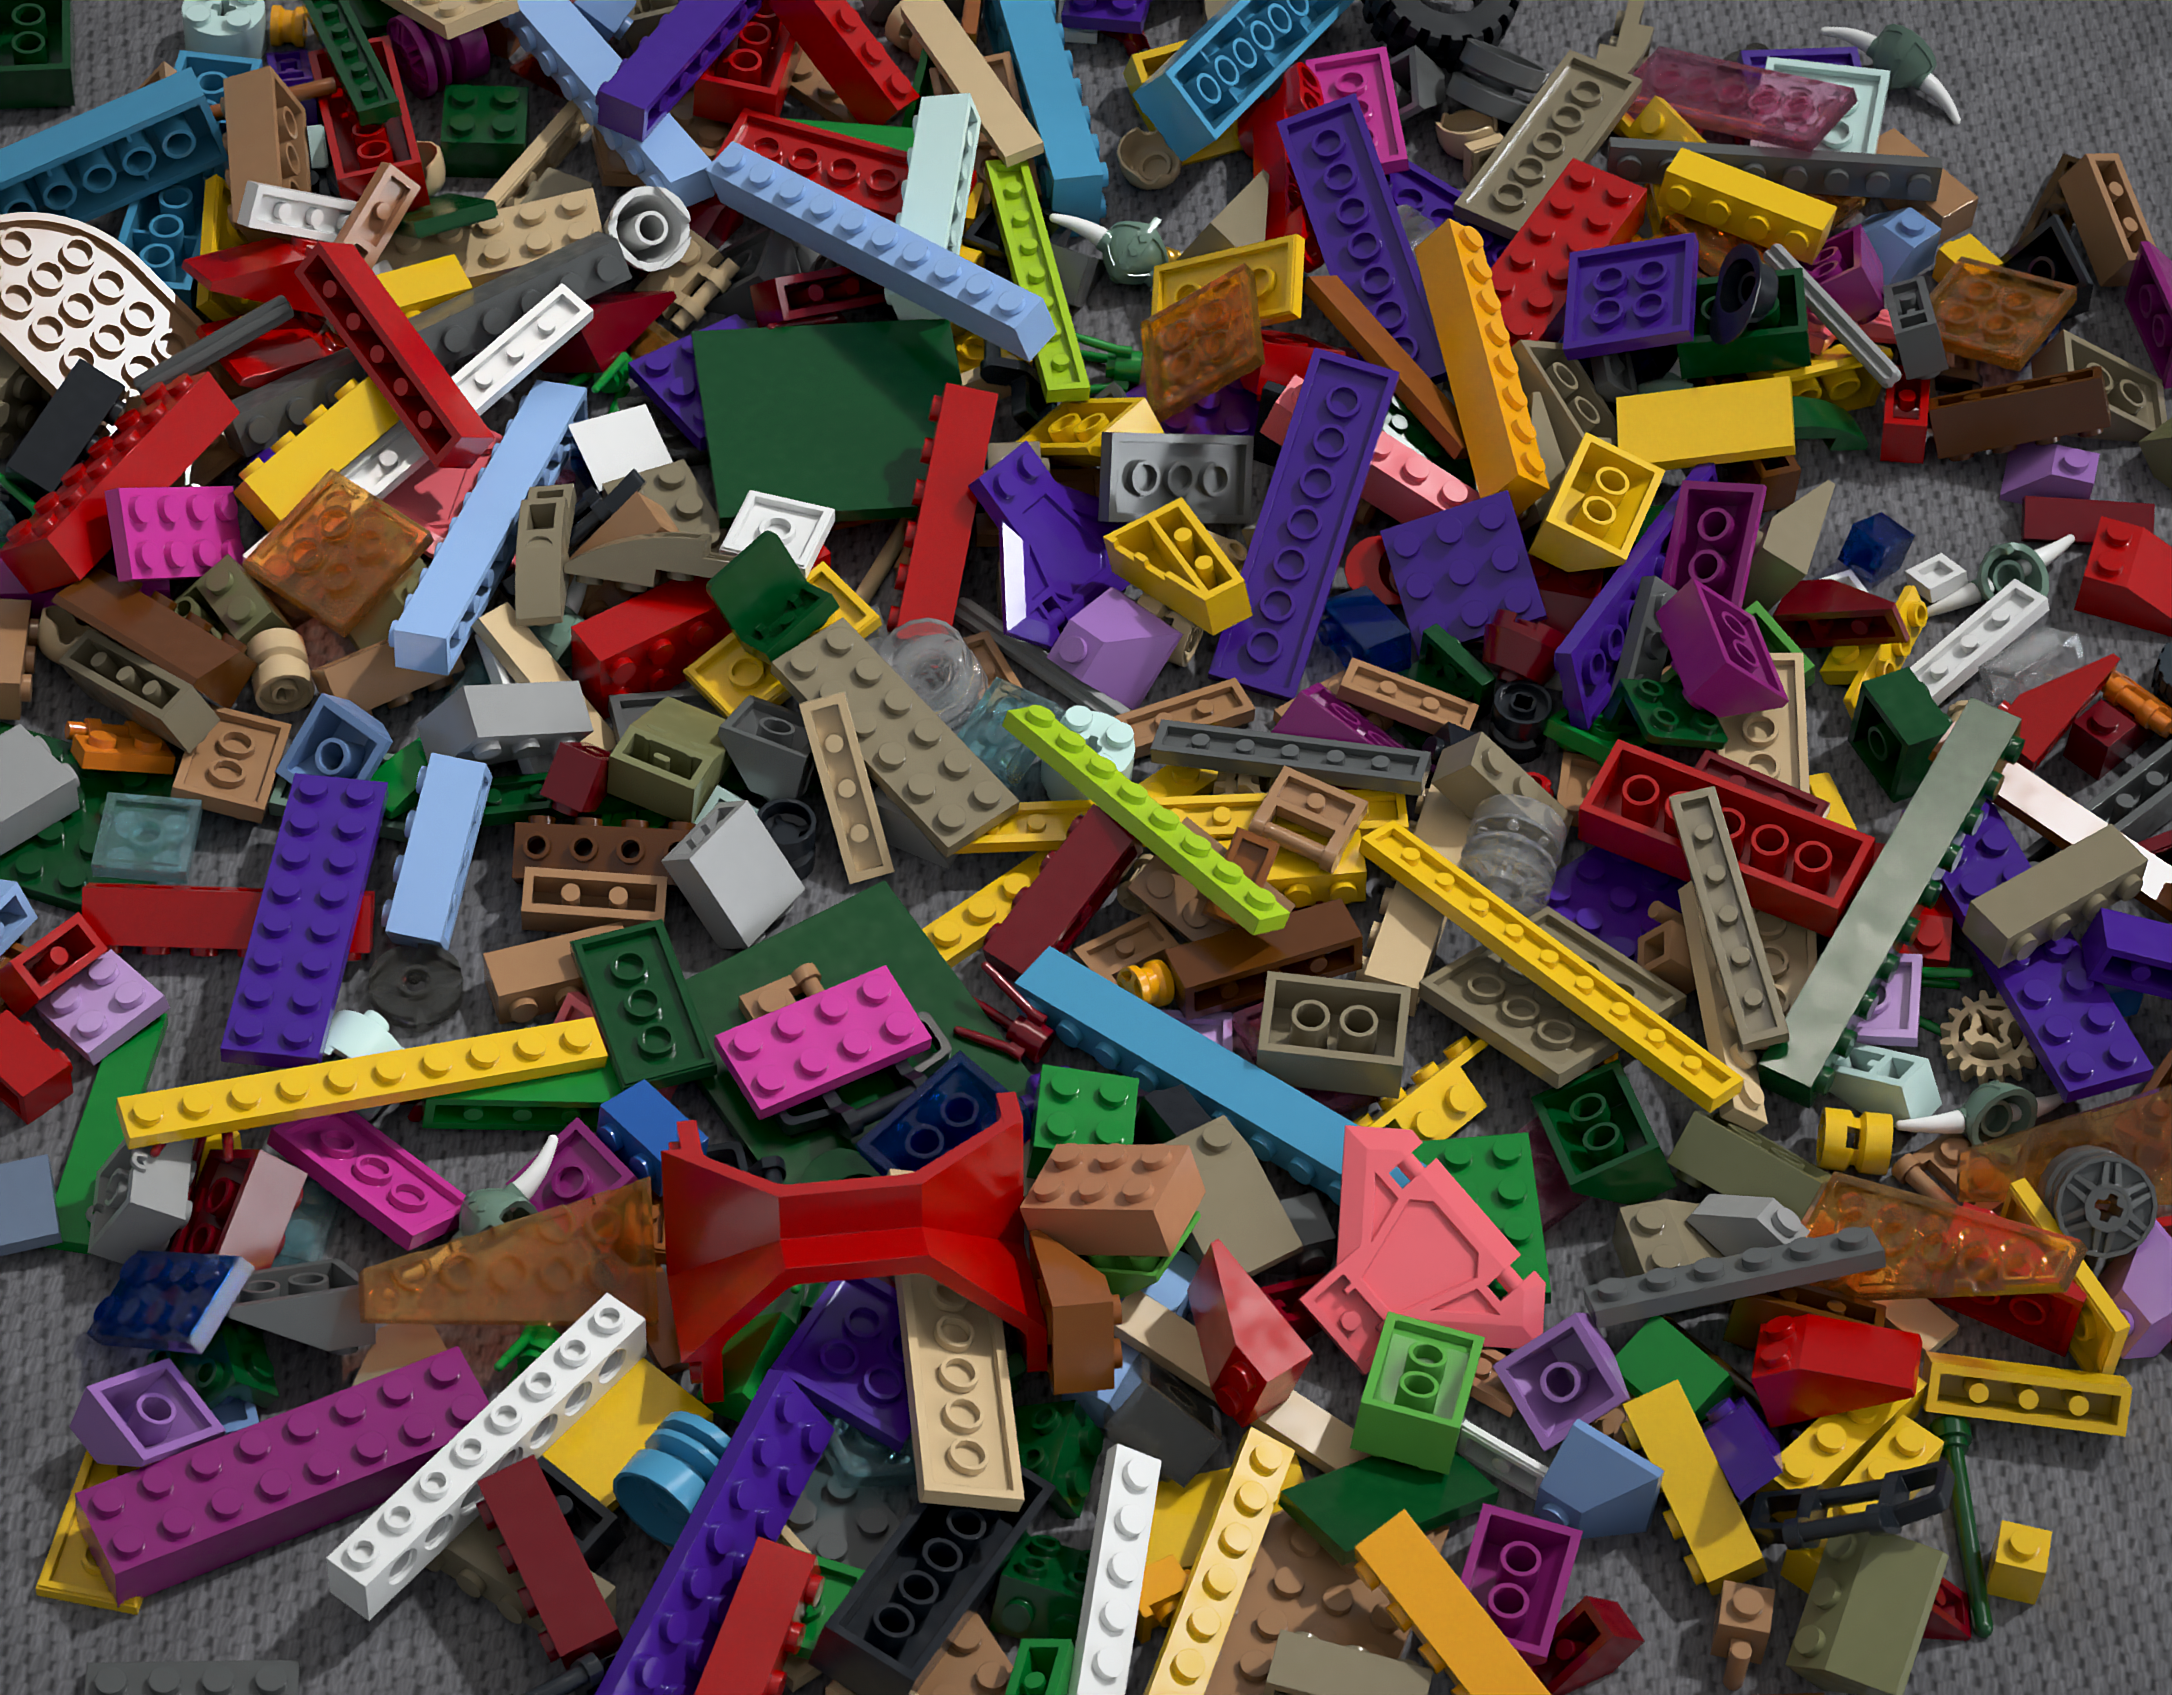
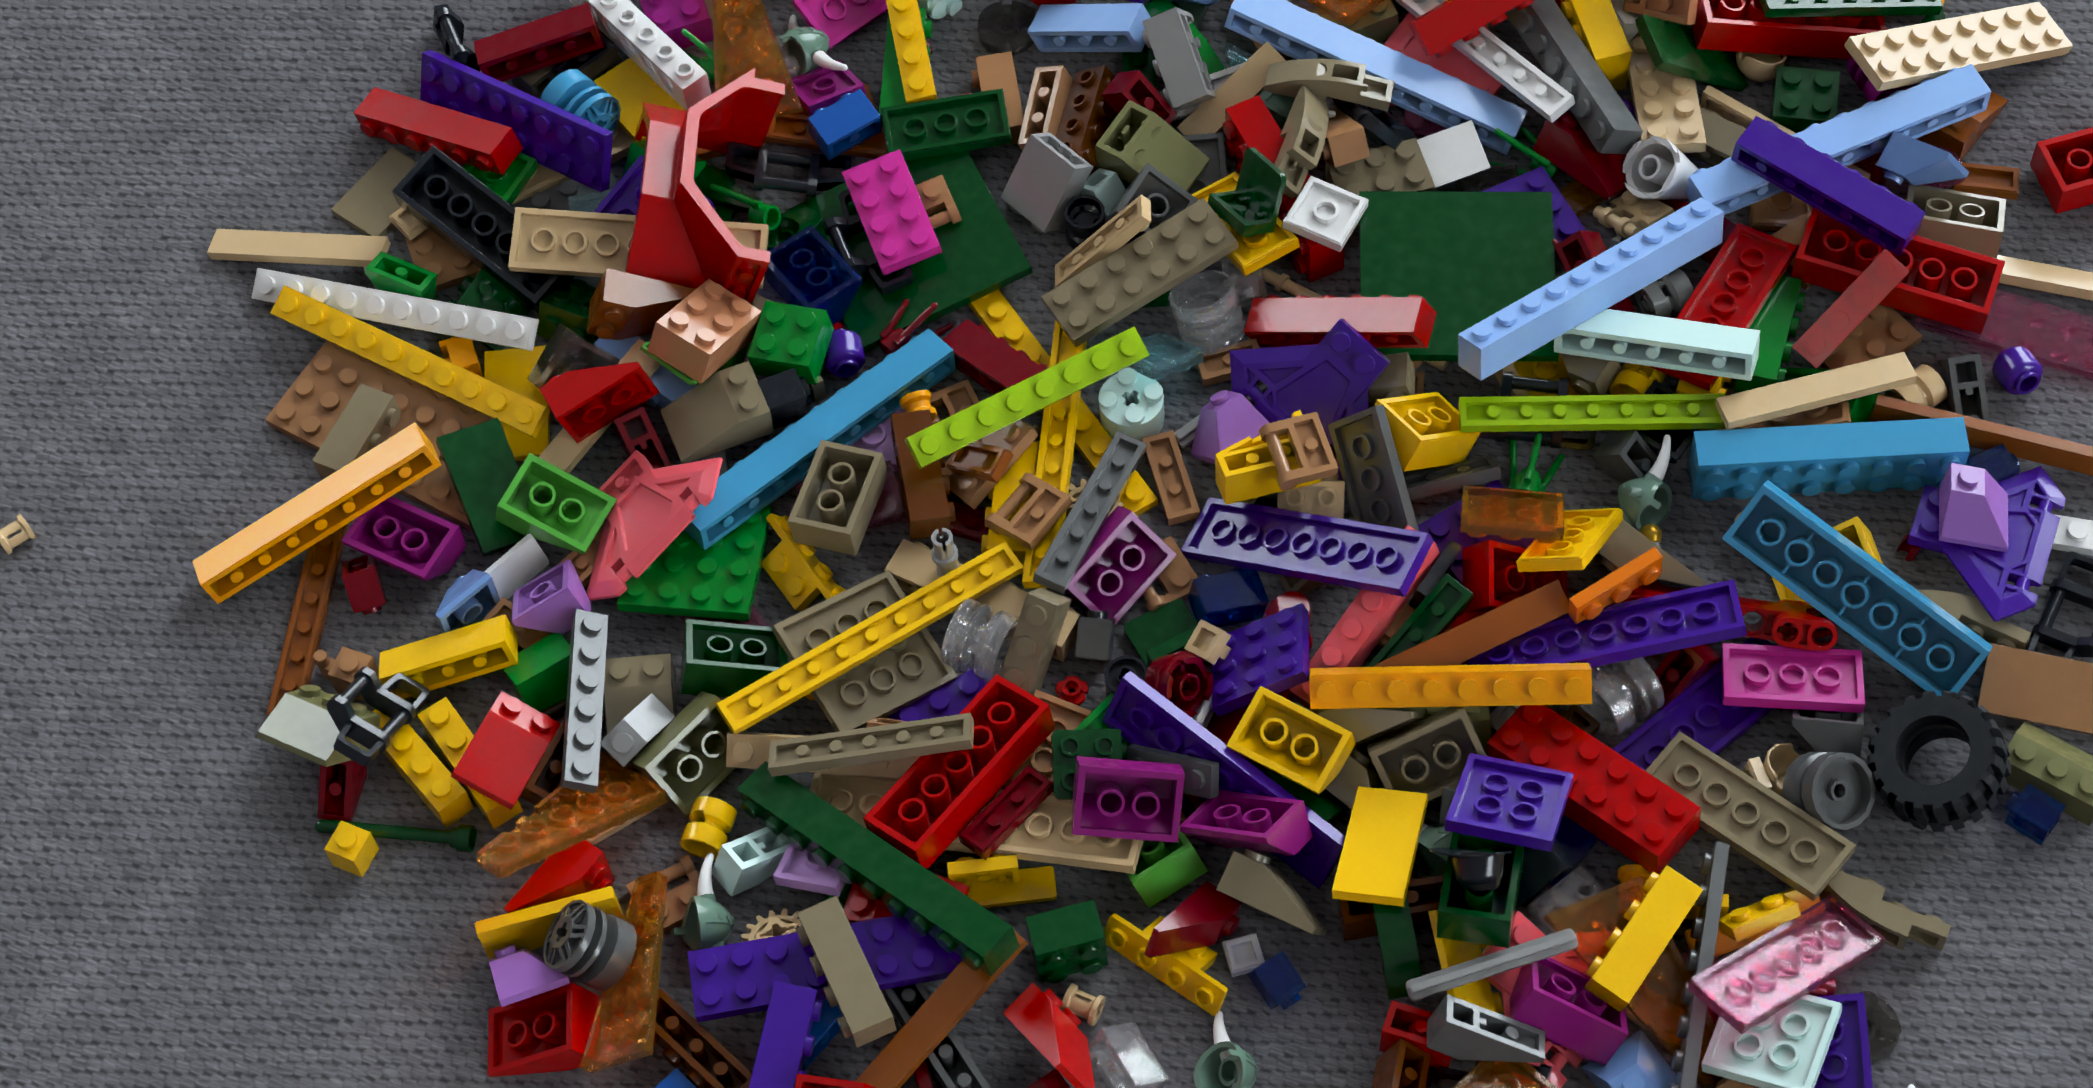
camera: 110 degrees right, 10 degrees up
medium nougat plate [1336,657,1479,735] -> none
dark purple slope [1703,1395,1783,1502] -> none
white plate [1905,553,1968,603] -> none
white plate [1910,579,2049,706] -> none
yellow brick [1921,1351,2132,1437] -> none
none -> light grey pin [931,528,958,577]
none -> tan tile [1184,619,1231,665]
none -> medium nougat plate [1259,412,1338,490]
none -> orange plate [1569,547,1663,625]

